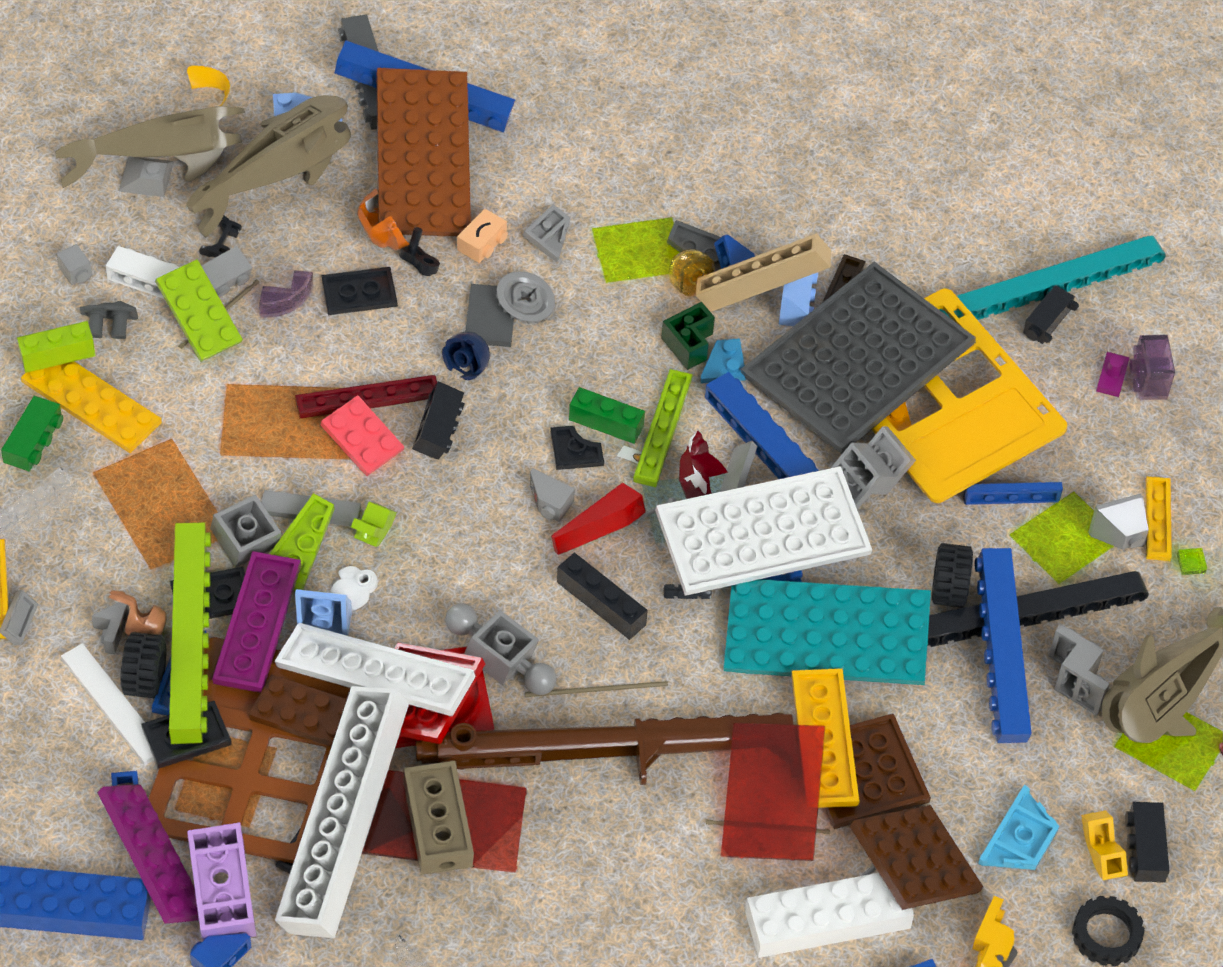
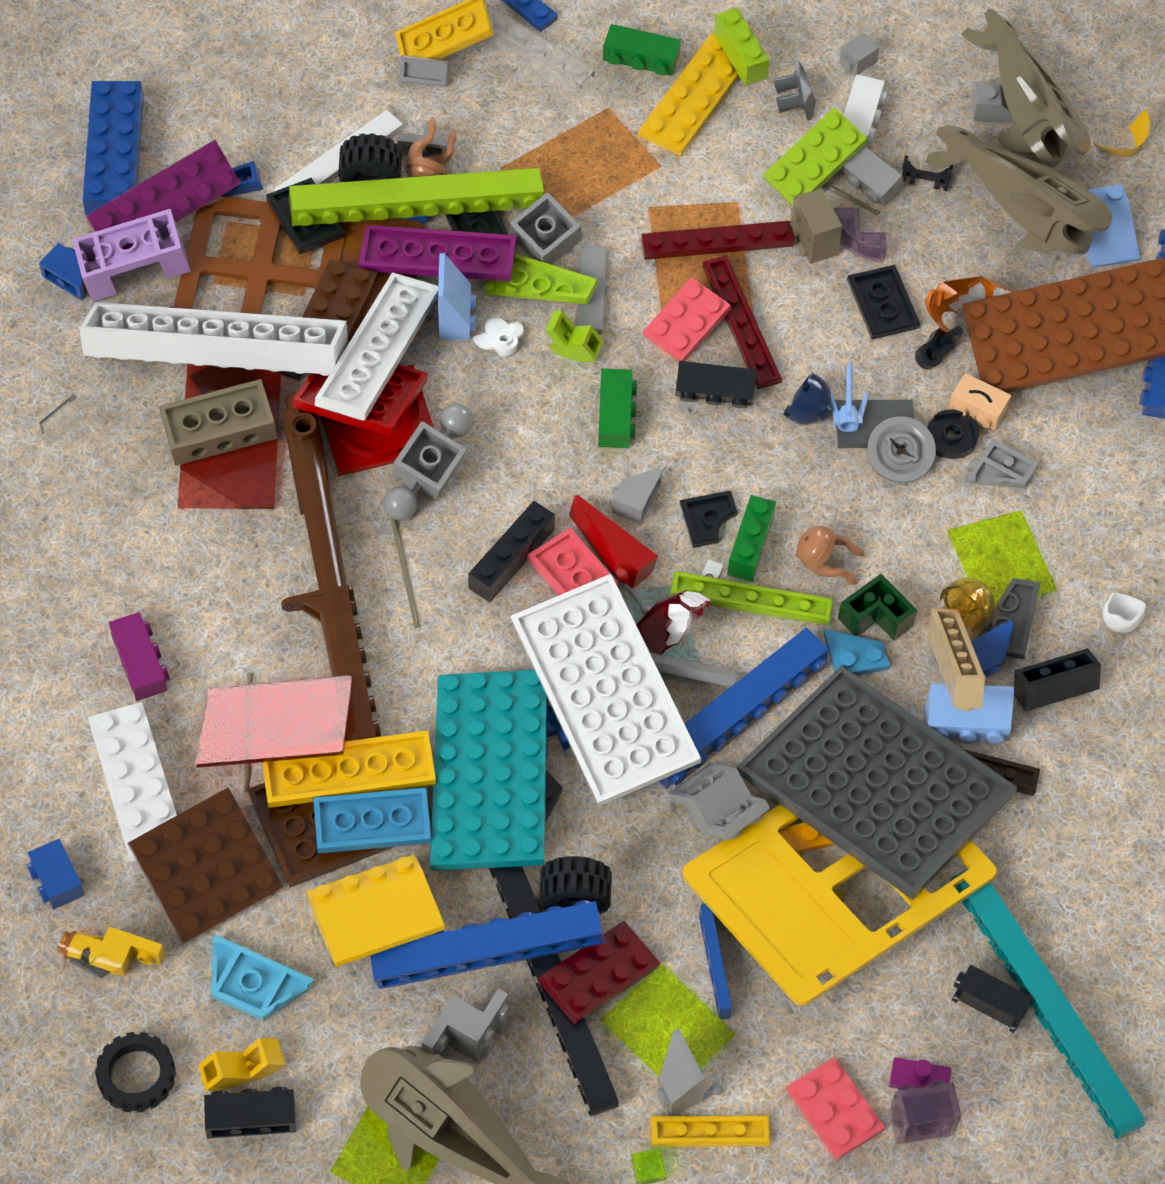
camera: 85 degrees right, 5 degrees up
none -> magenta brick [108,612,170,701]
none -> yellow slope [306,855,446,967]
none -> dark azure plate [313,788,431,853]
none -> coral plate [527,528,619,596]
none -> dark red plate [538,921,661,1025]
none -> green brick [598,368,637,448]
none -> dark red plate [641,221,794,260]
none -> coral plate [786,1057,885,1161]
none -> dark tan brick [789,188,842,264]
none -> nougat hair [795,526,864,585]
none -> light blue plant [829,363,869,432]
none -> black plate [927,409,979,459]
none -> black brick [1014,648,1101,711]
none -> white hair [1102,593,1146,634]

